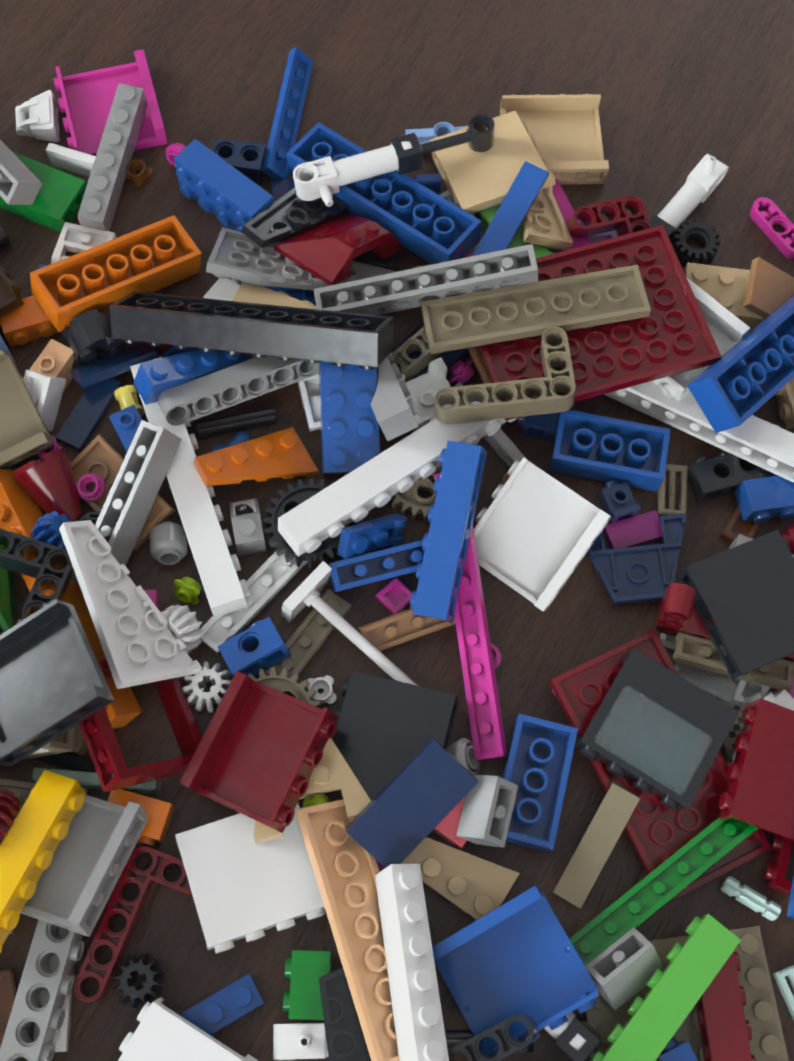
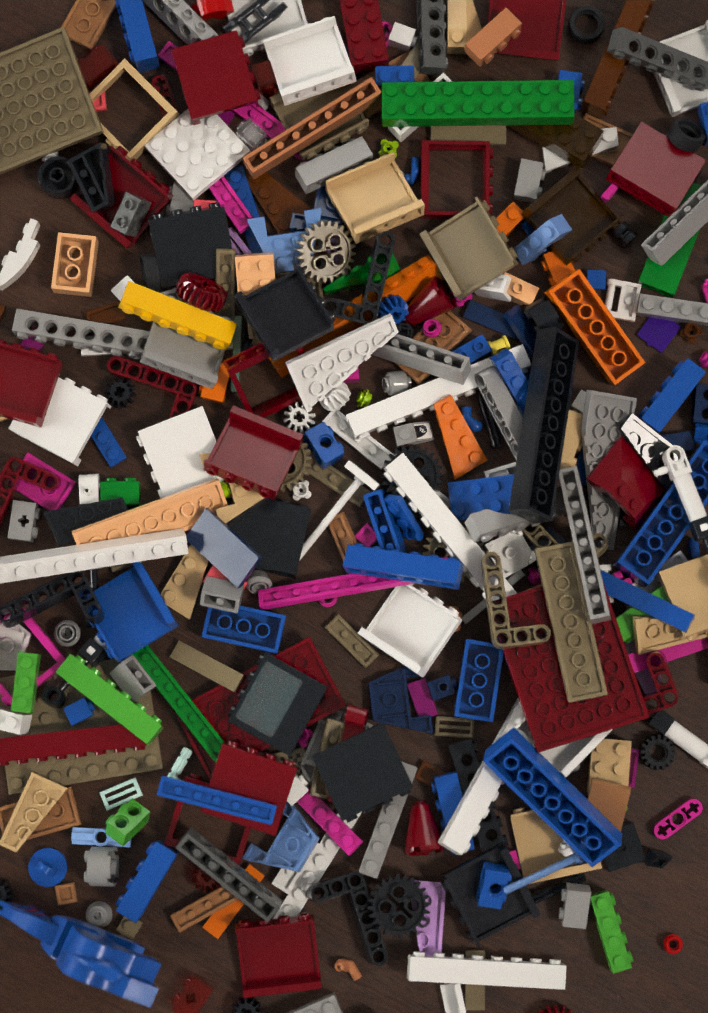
camera: 90 degrees right, 15 degrees up
white tile [46,143,96,177] -> none
none -> dark tan tile [325,614,379,668]
none -> dark purple piece [636,317,681,354]

